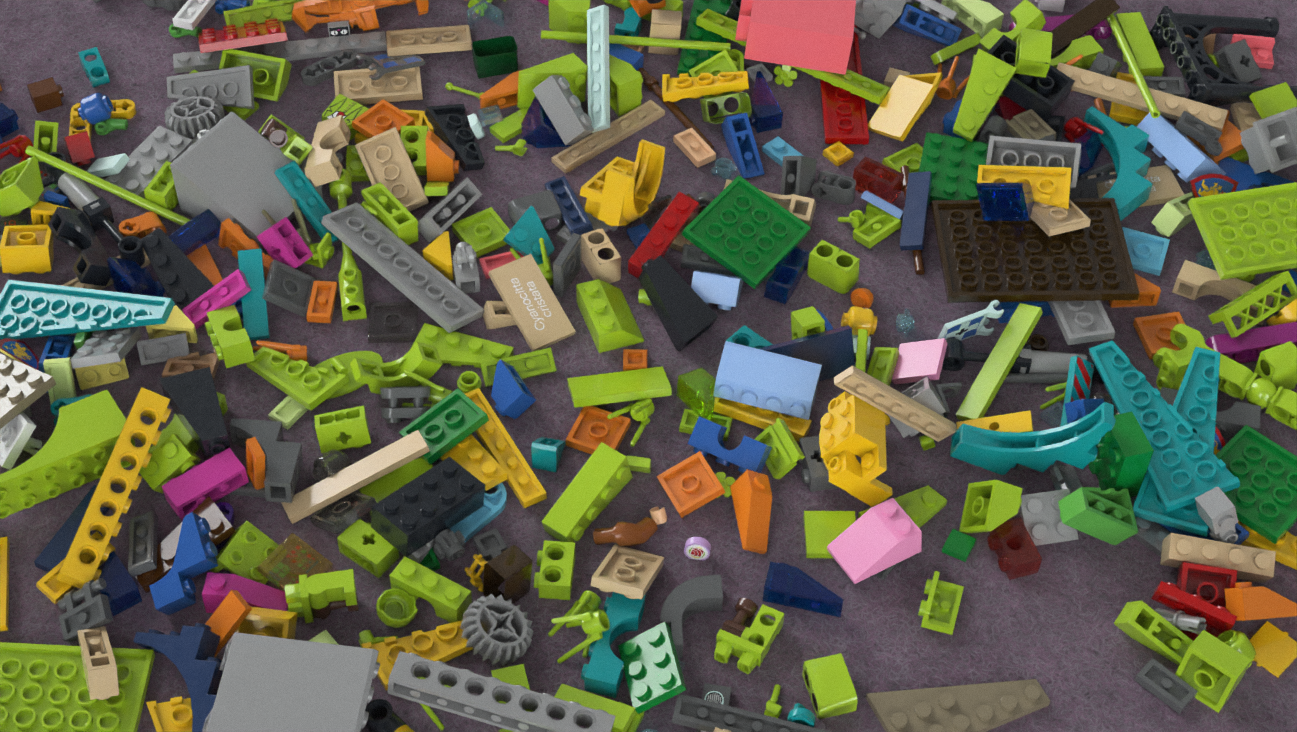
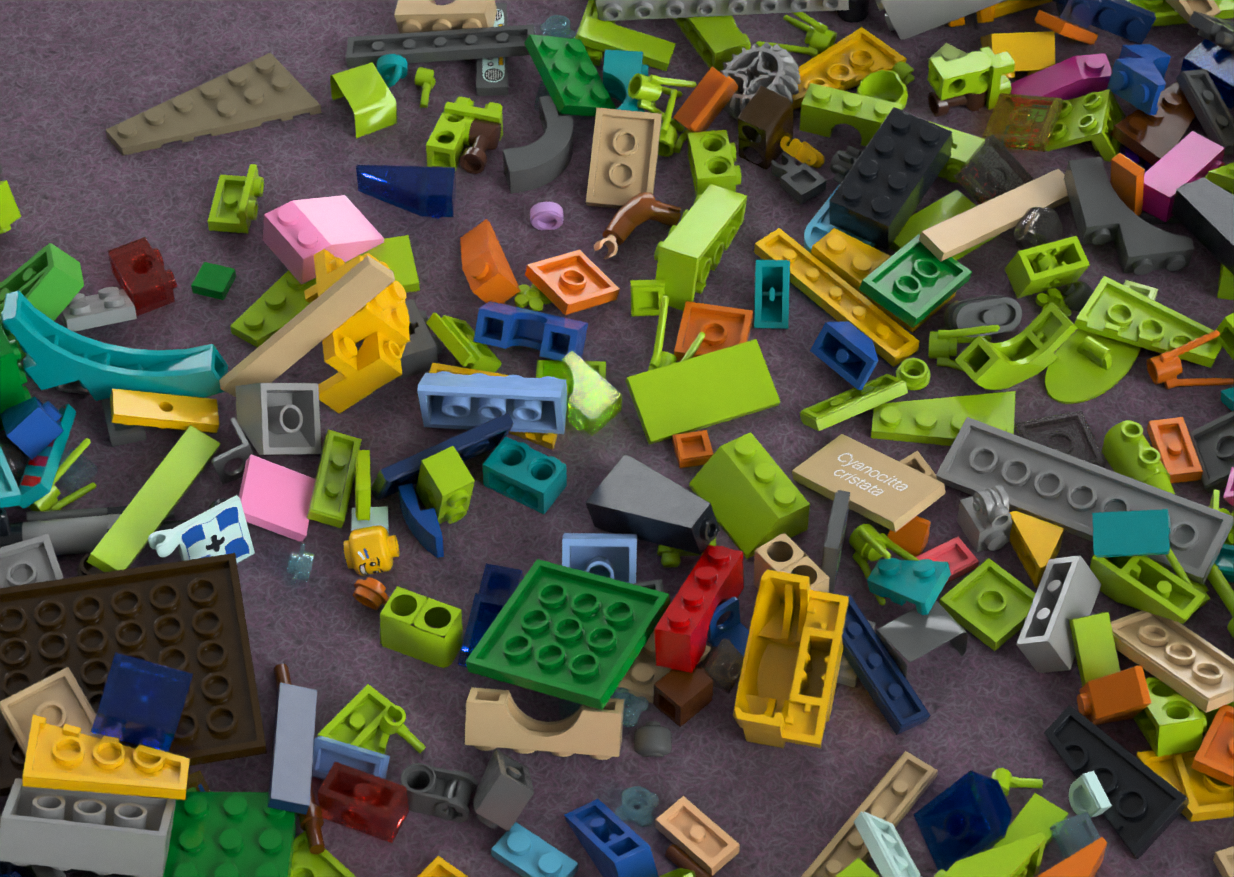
camera: 170 degrees right, 0 degrees up
light grey brick [533,75,594,145] -> none
lime slope [959,480,1023,534] -> none
none -> orange panel [673,66,739,133]
none -> teal panel [1092,509,1171,558]

